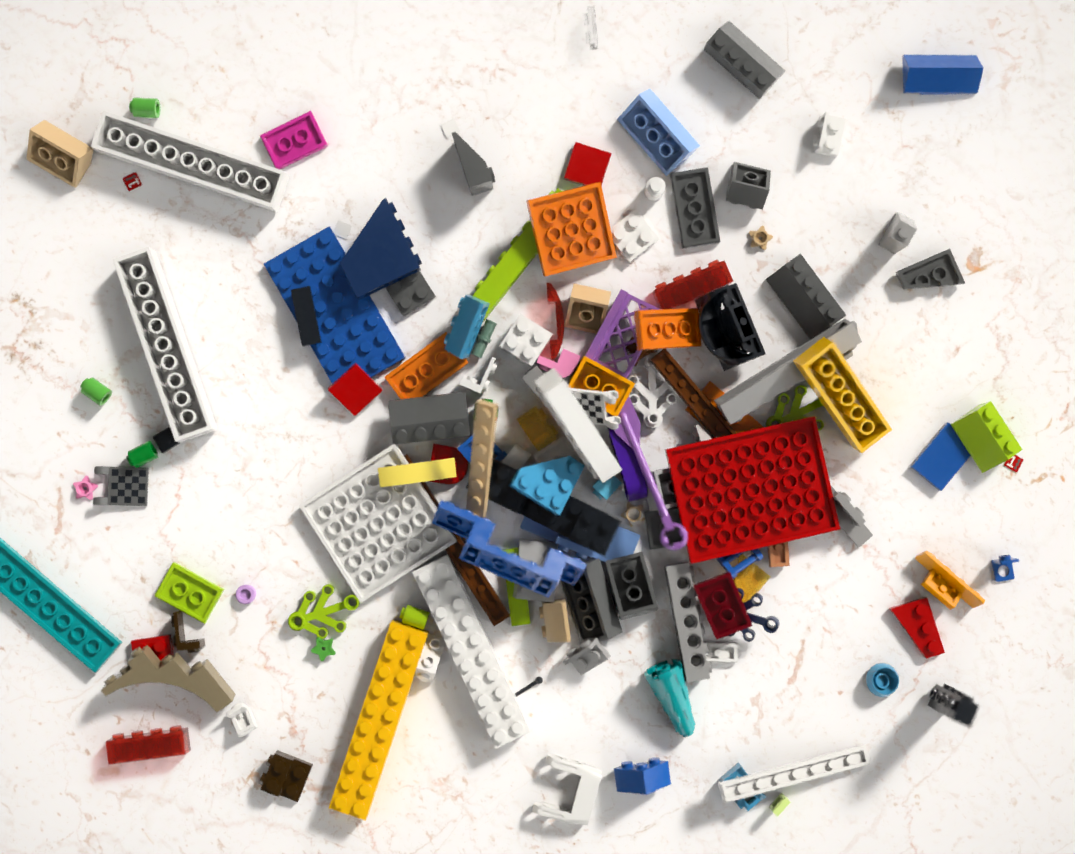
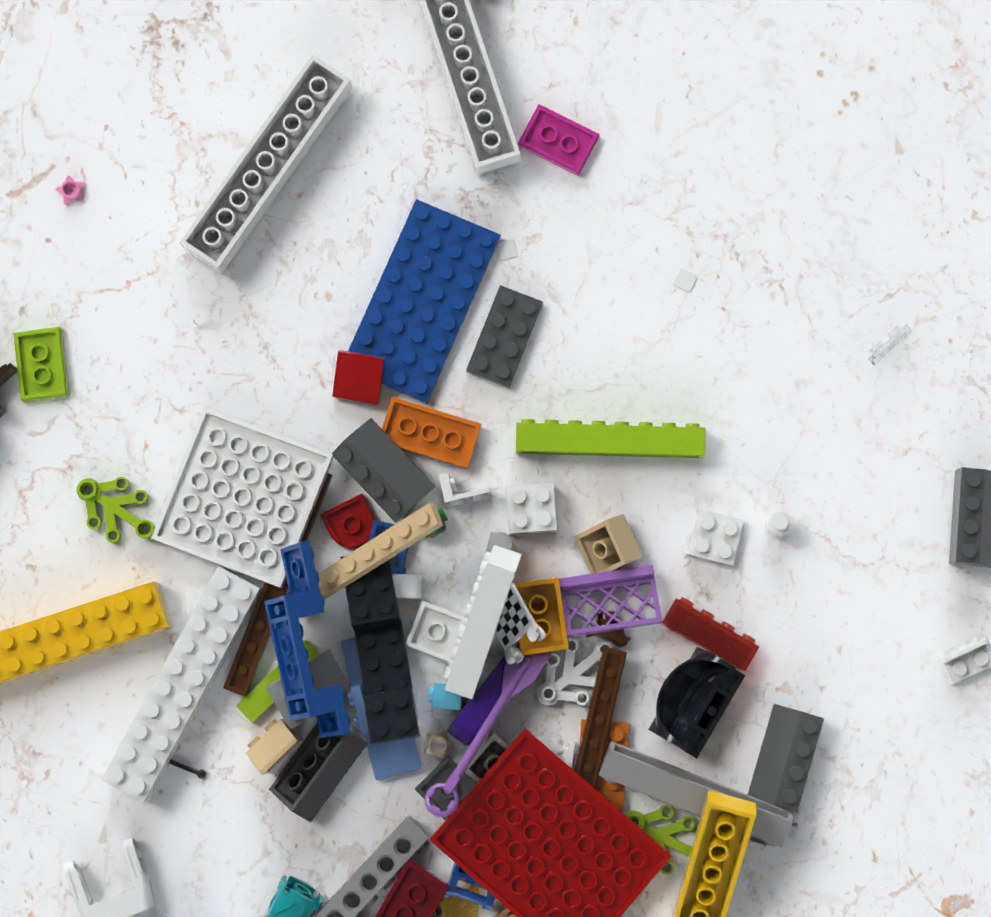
camera: 55 degrees right, 5 degrees down
bright green brick [80,377,112,406] -> none
dark grey flag [93,466,149,506] -> none
red sticker [123,172,142,191] -> none
green brick [126,441,159,468] -> none
black plate [153,427,180,453] -> none
lavender tile [236,584,256,604] -> none
black tile [291,286,322,347] -> none
bright green plate [311,637,336,661] -> none
dark blue slope [340,198,422,300] -> none
light yellow slope [378,458,457,487] -> none
lime brick [399,605,430,630] -> none
white bracket [415,634,446,682] -> none
dark azure slope [444,295,490,359] -> none
dark grey slope [452,132,495,196] -> none
sand green pin [471,319,497,358] -> none
dark azure plate [509,456,585,516] -> none
clear yellow brick [517,406,558,452] -> none
orange plate [526,182,617,277] -> none
bright pink brick [536,349,581,379] -> none
clear red slope [546,283,564,361] -> none
light grey bracket [563,637,611,675] -> none
red tile [564,142,612,186] -> none
dark grey slope [605,551,658,620] -> none
light blue slope [617,89,700,176] -> none
orange tile [634,308,702,350] -> none
dark grey tile [670,167,720,249] -> none
dark grey slope [726,162,771,210] -> none
tan plate [749,226,773,250] -> none
light grey slope [878,212,917,254] -> none
dark grey wing [896,249,965,290] -> none

